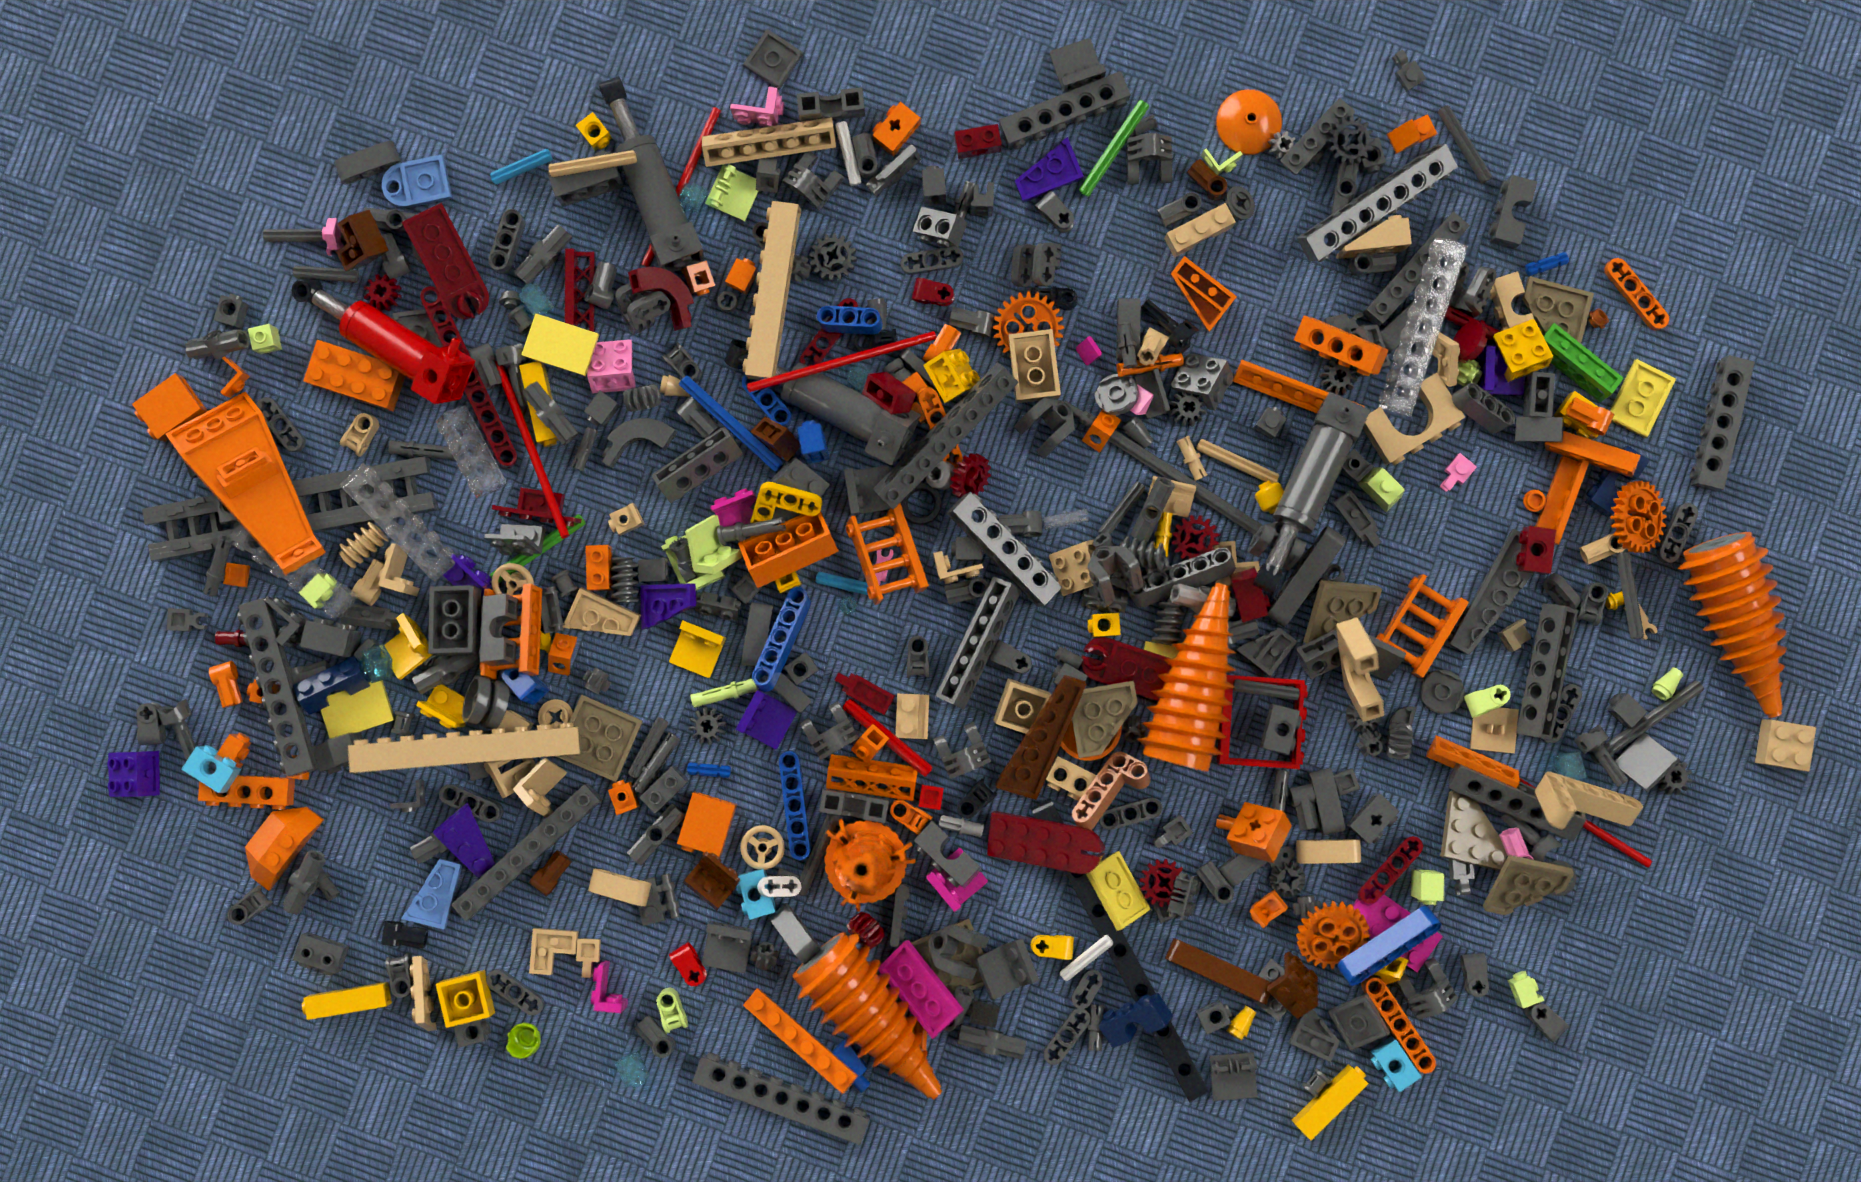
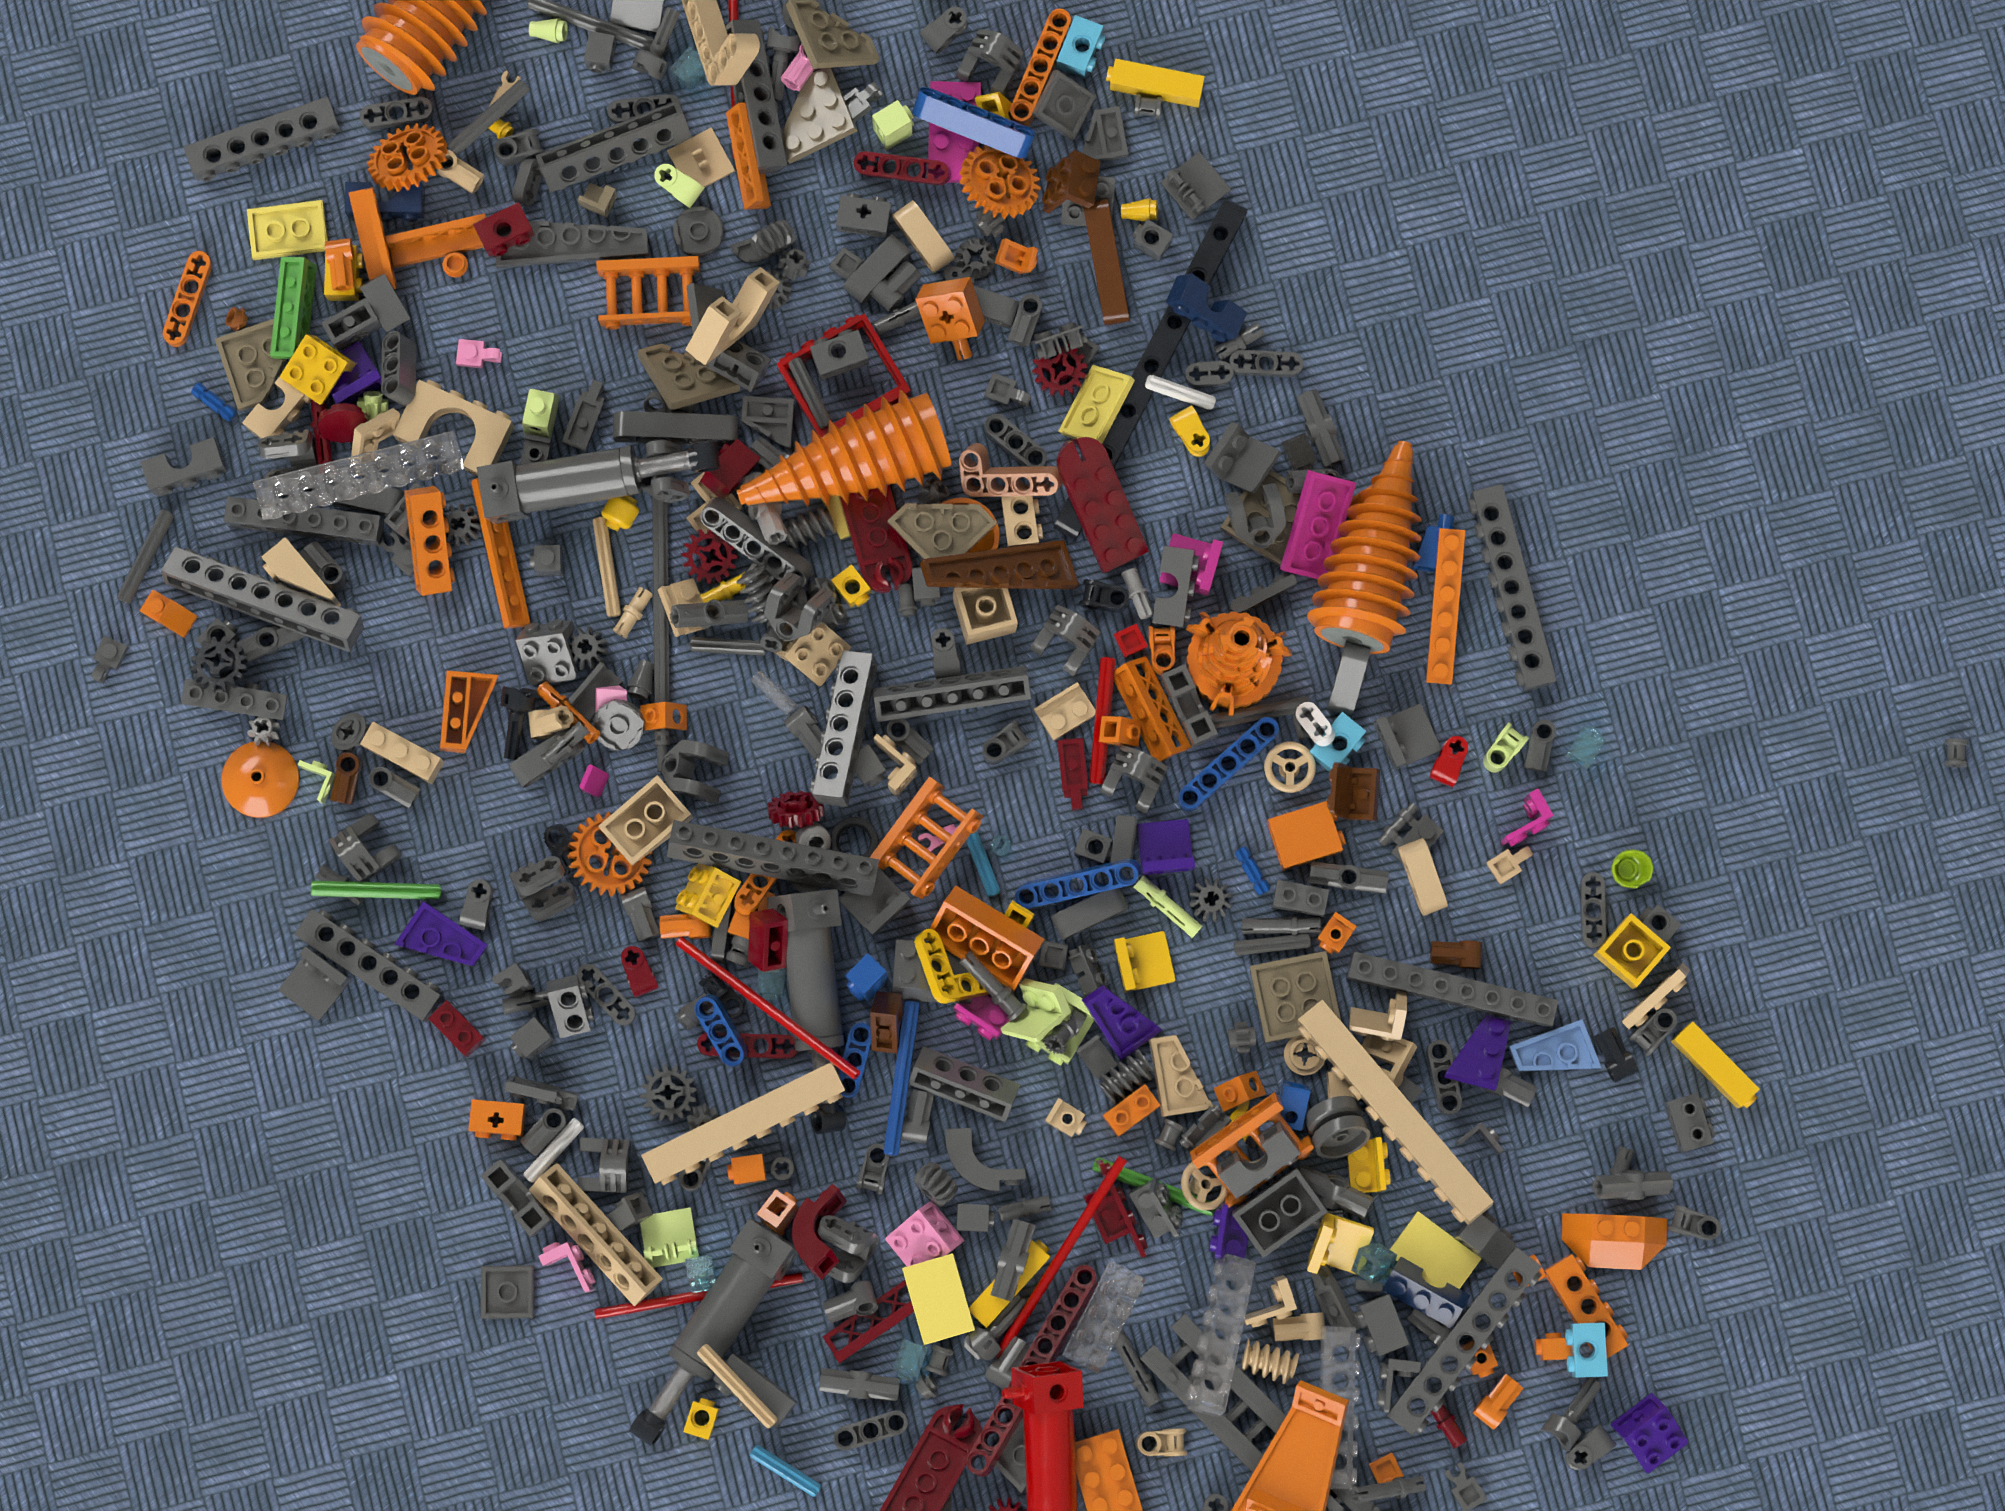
camera: 130 degrees left, 5 degrees down
yellowish green brick [299,573,337,609] -> none
dark grey bush [391,710,415,736] -> none
tan plate [529,928,579,975] -> none
tan cone [660,375,690,397] -> none
dark grey gear [750,942,779,970] -> none
dark red gear [847,911,885,950] -> none

